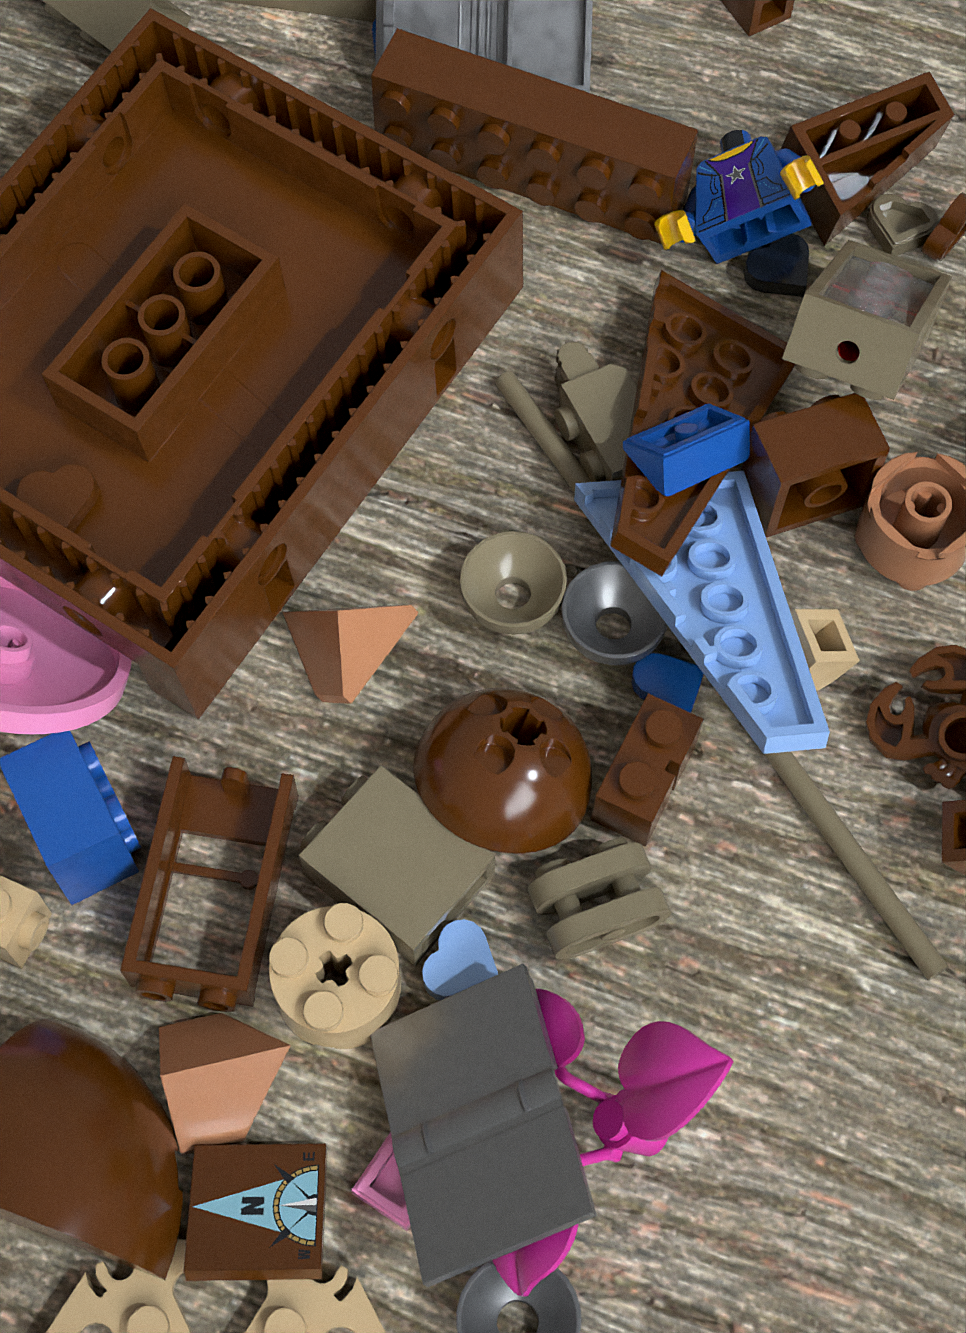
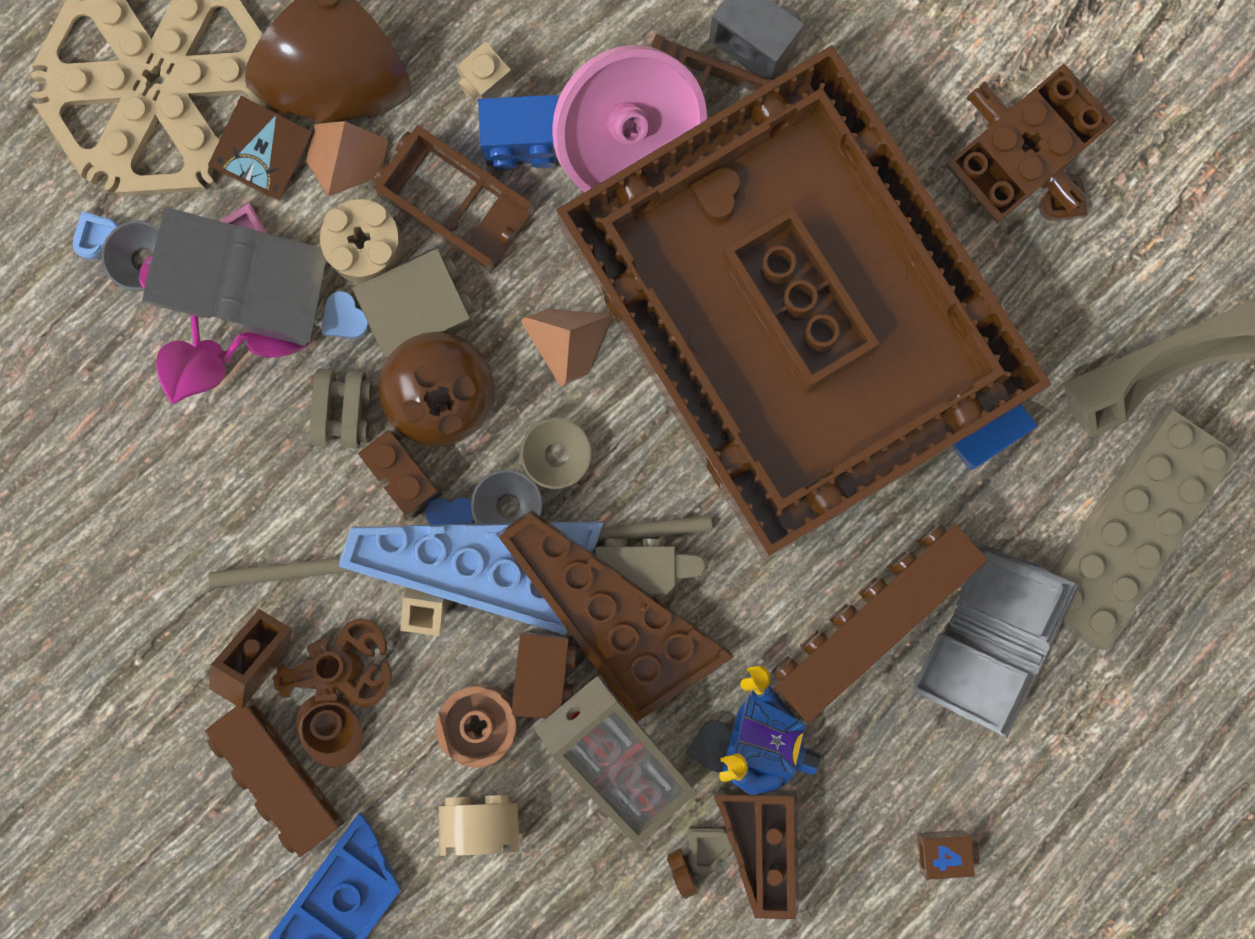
camera: 120 degrees right, 20 degrees up
blue slope [623,403,750,496] -> none

